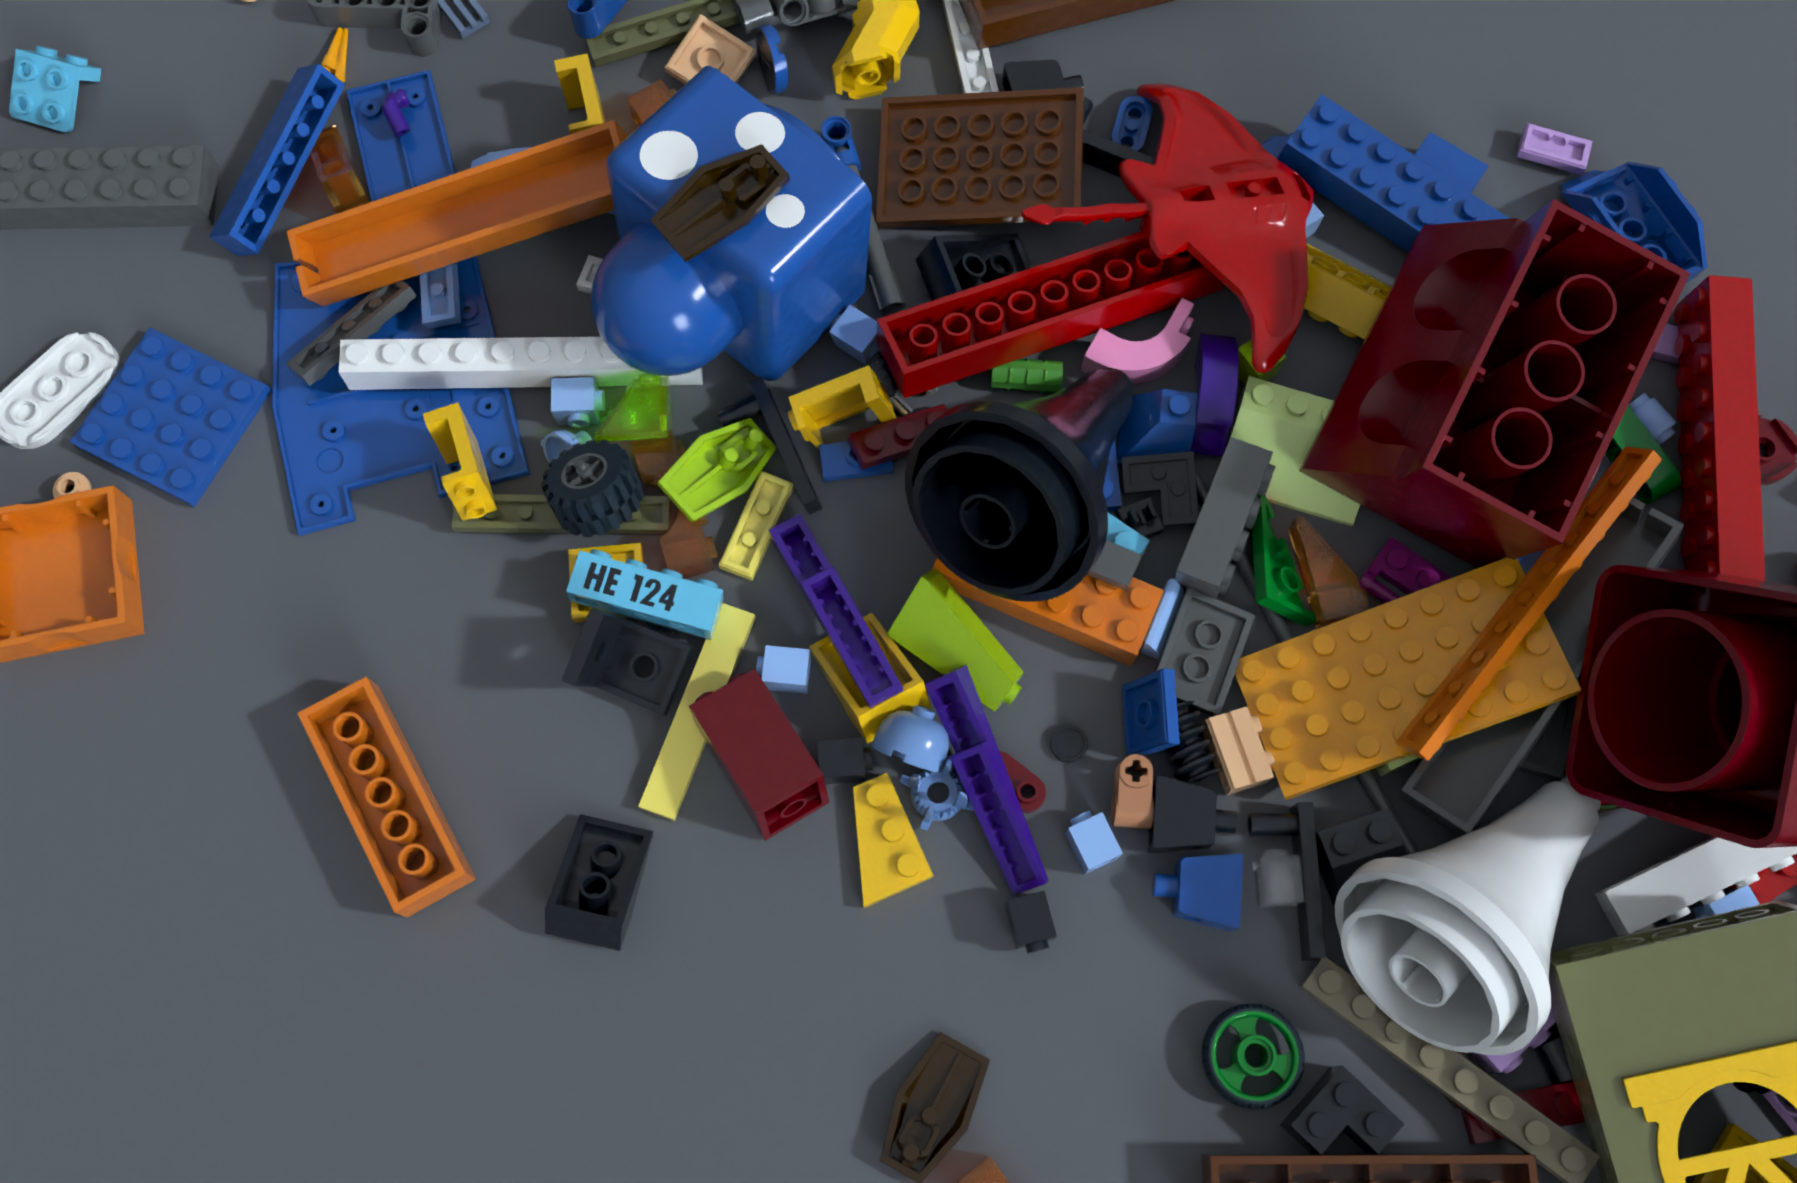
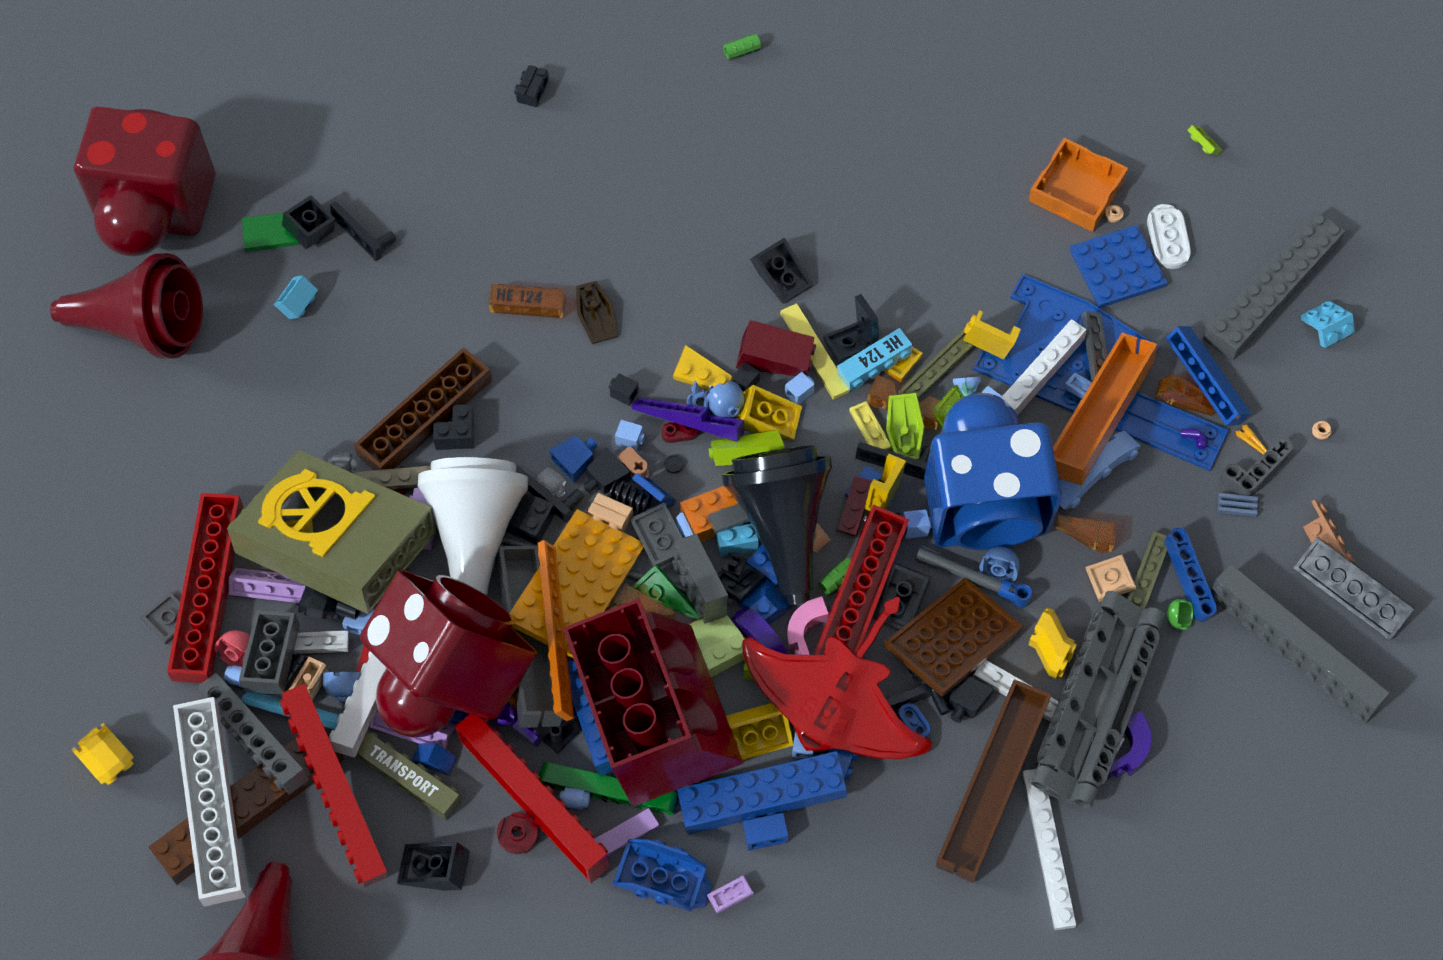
camera: 135 degrees right, 10 degrees down
orange brick [297,676,476,918] -> none
black wheel [541,440,644,537] -> none
yellow panel [554,54,605,134] -> none
dark brown piece [650,144,790,262] -> none
tile [756,24,788,95] -> none
dark purple slope [769,514,903,708] -> none
green wheel [1201,1003,1305,1109] -> none

